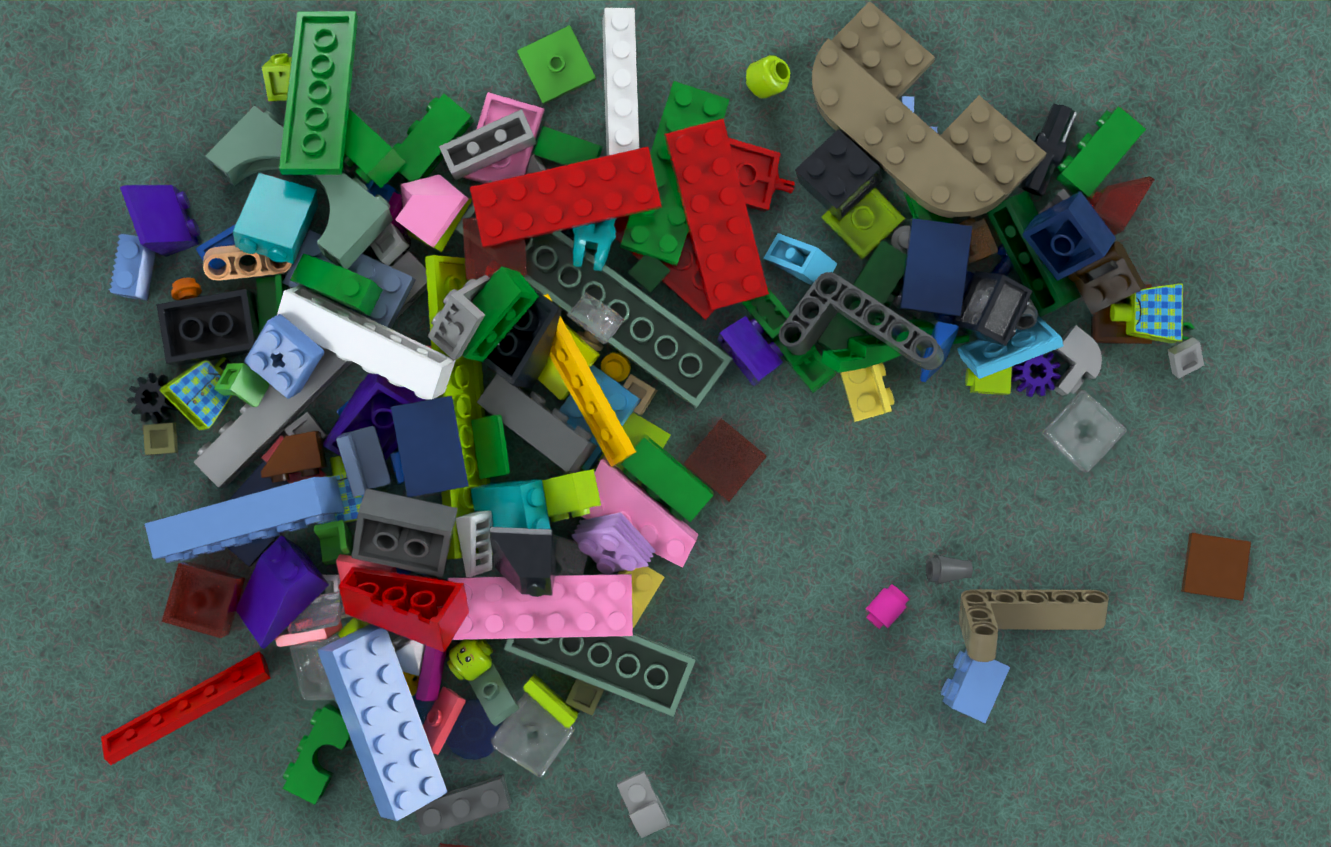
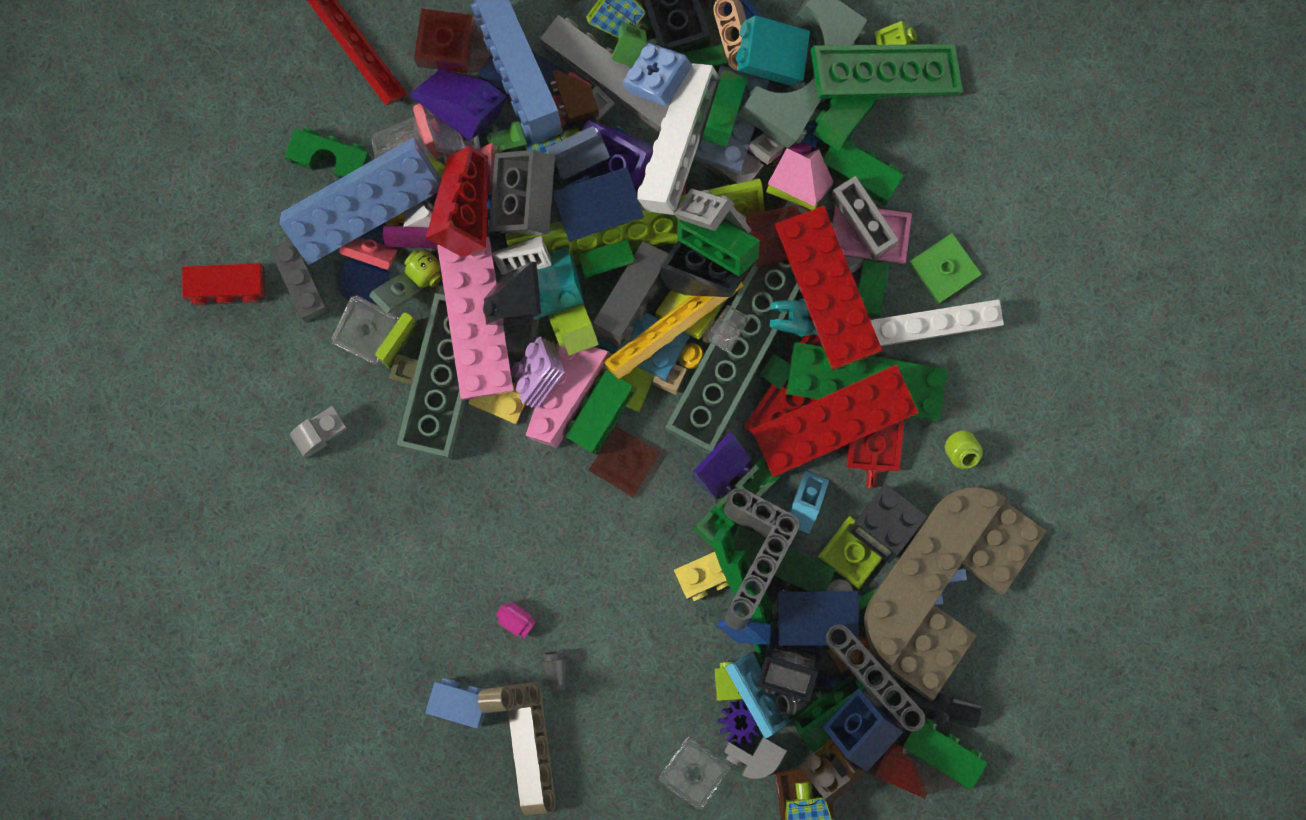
camera: 85 degrees right, 5 degrees down
none -> dark grey beam [826,624,925,732]

